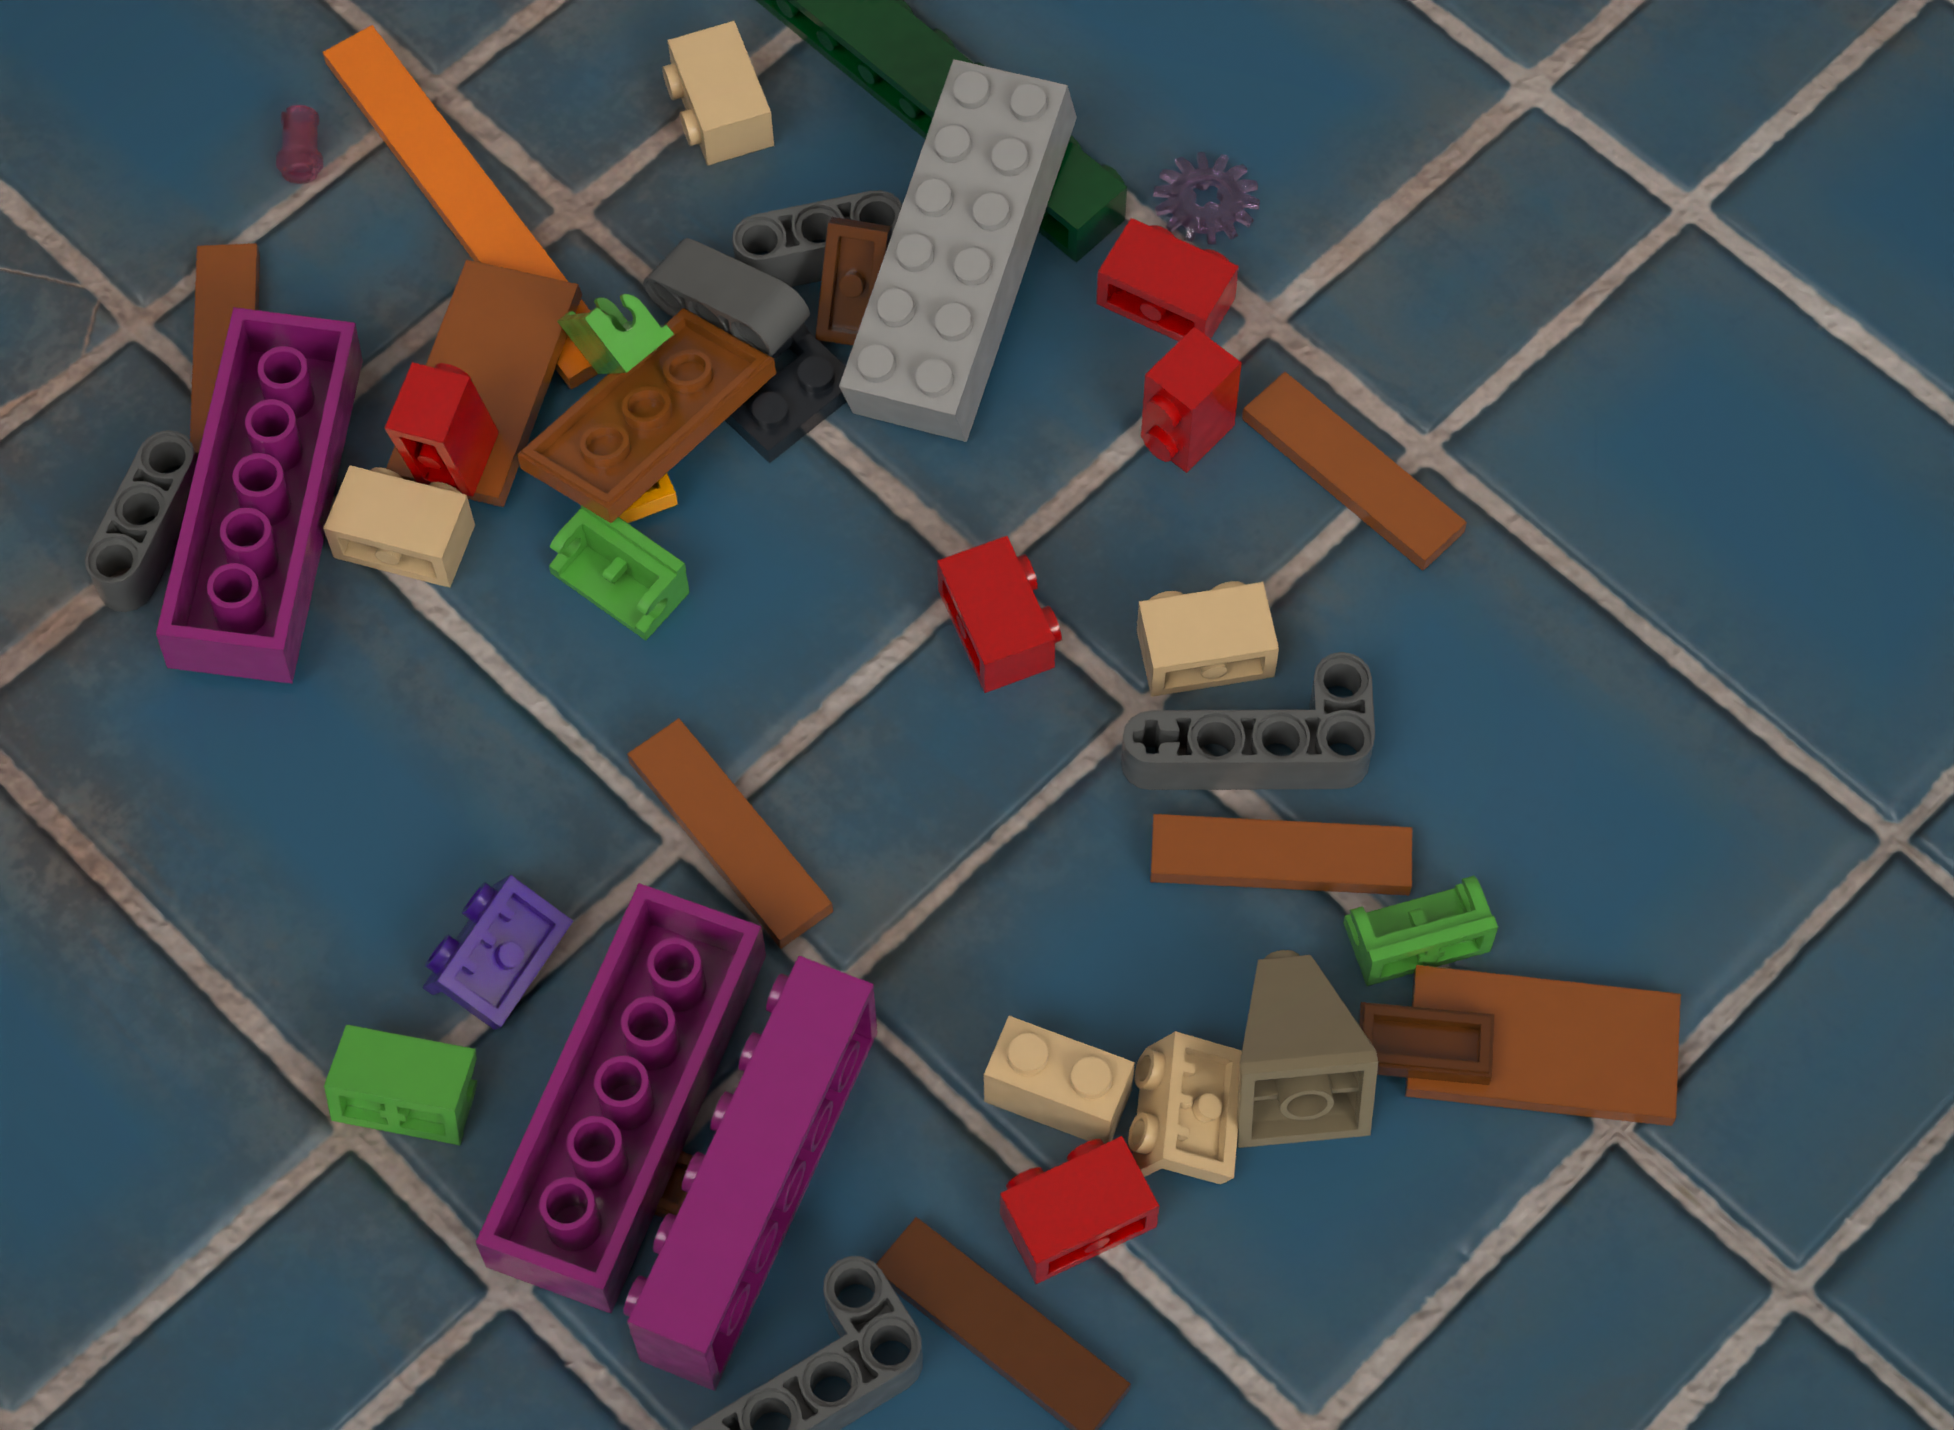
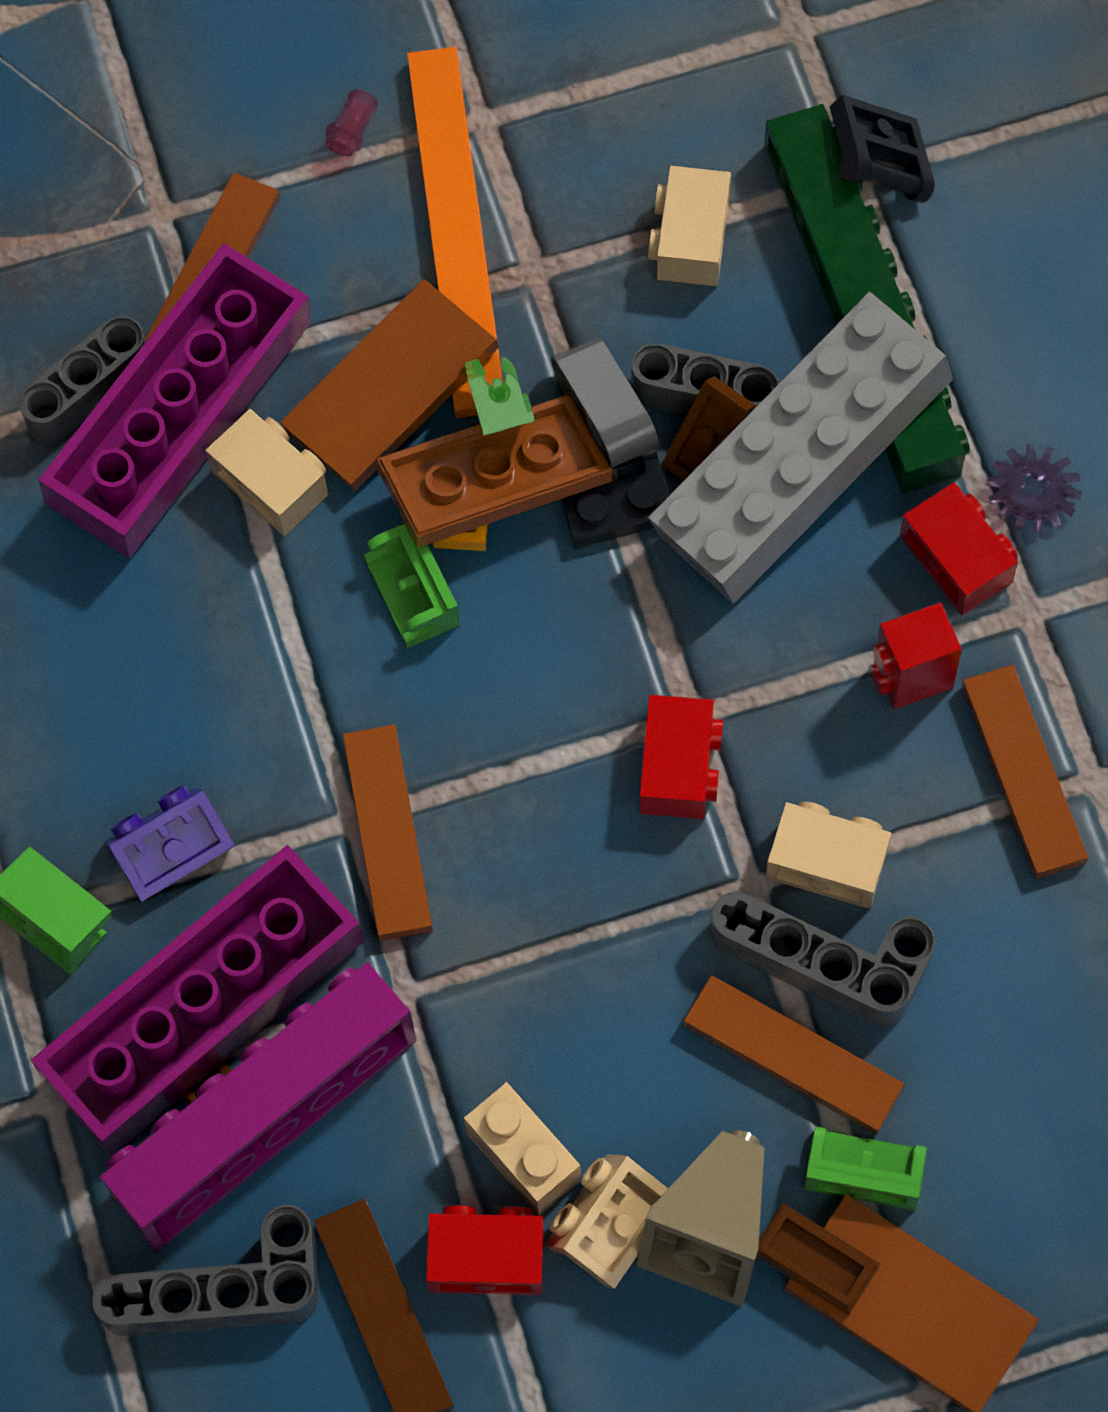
camera: 30 degrees right, 5 degrees up
red brick [385,362,499,497] -> none

